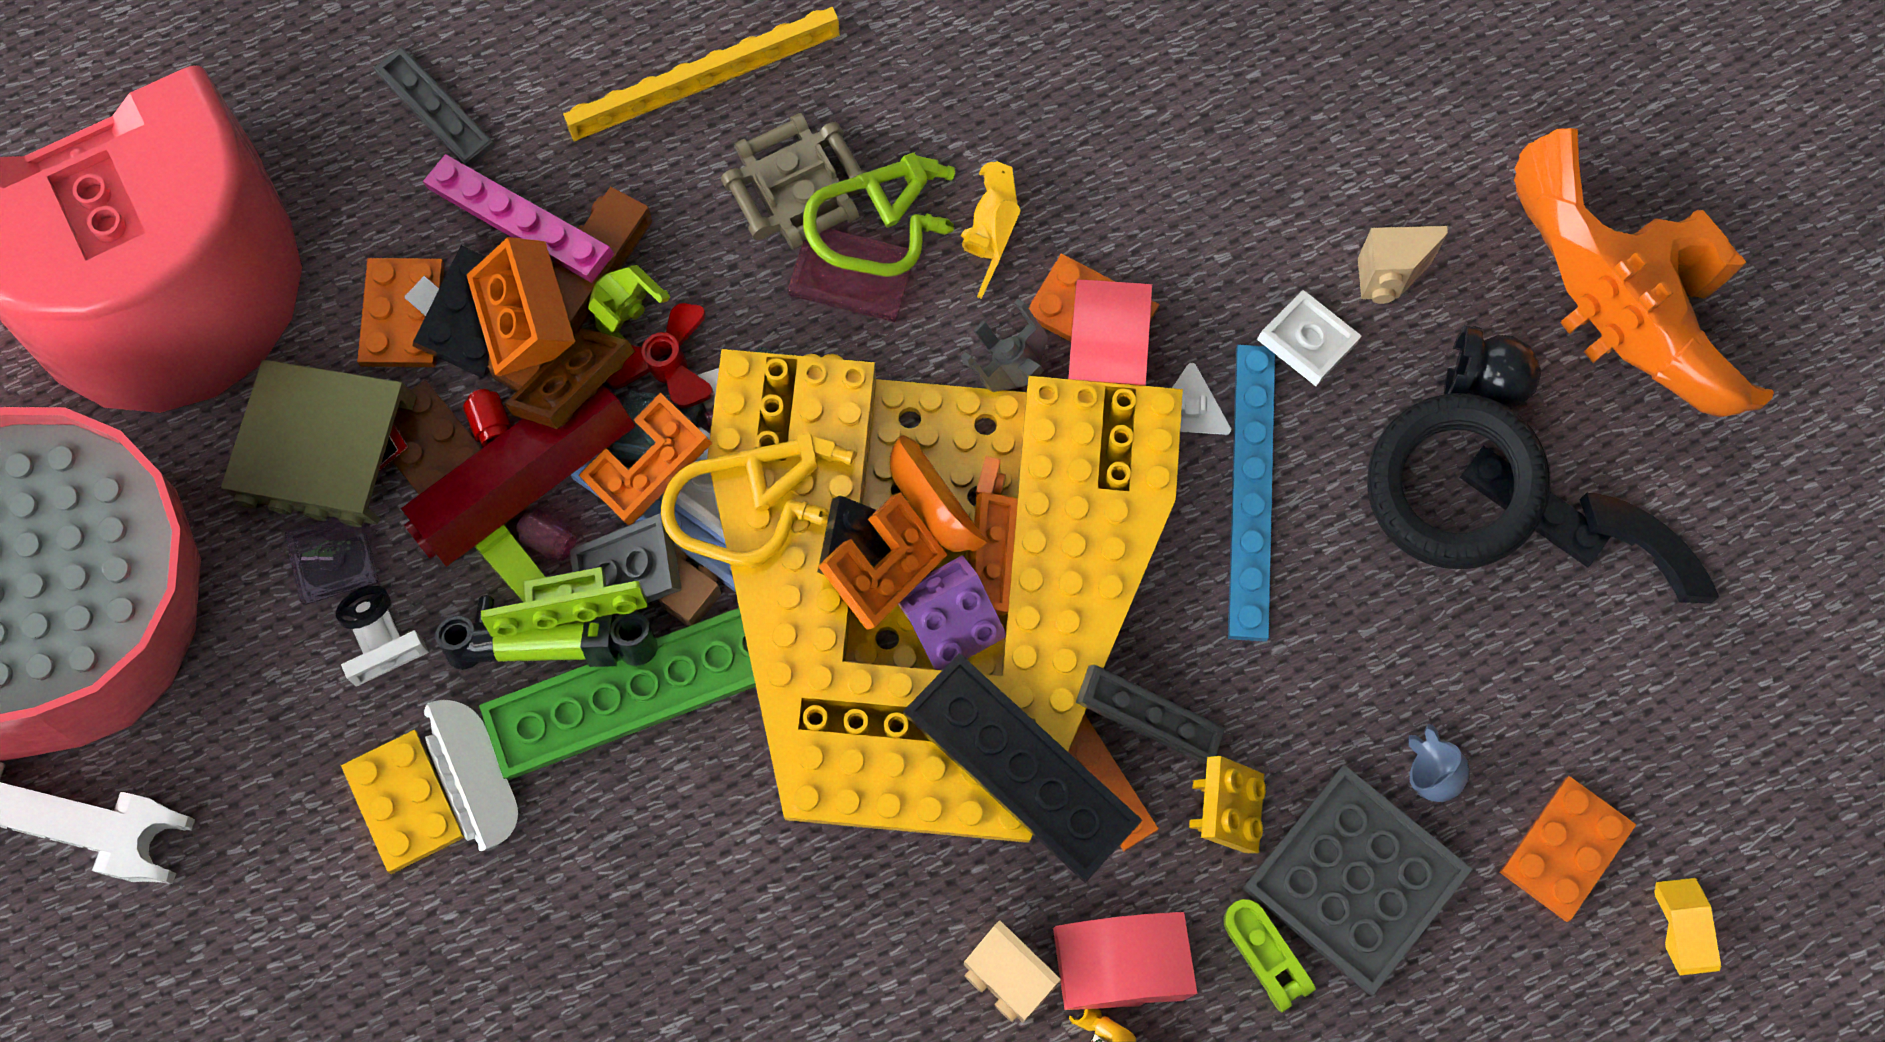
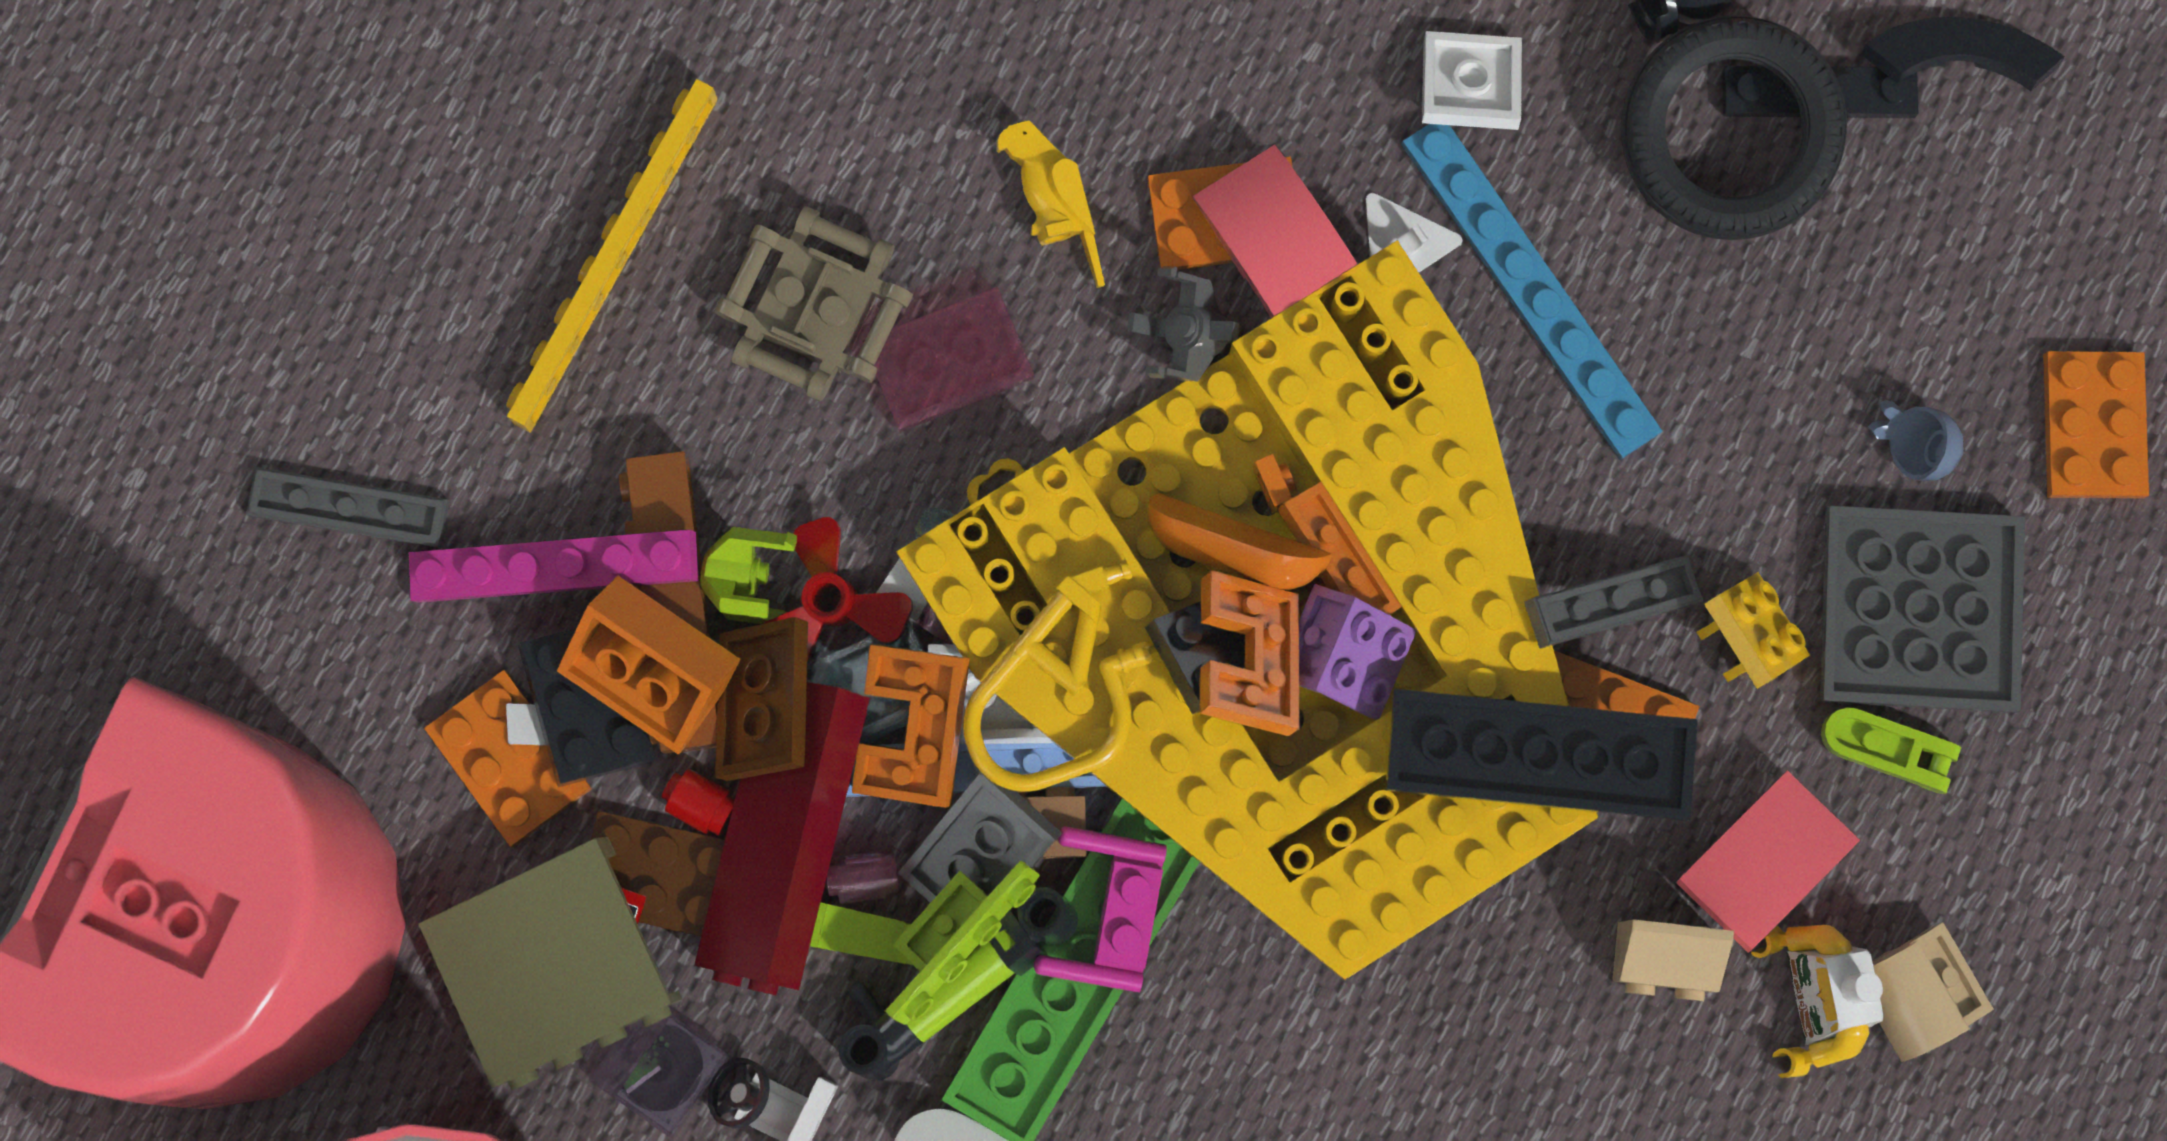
camera: 40 degrees left, 10 degrees up
lime piece [803,152,955,277] -> none
none -> dark pink plate [1033,826,1167,992]

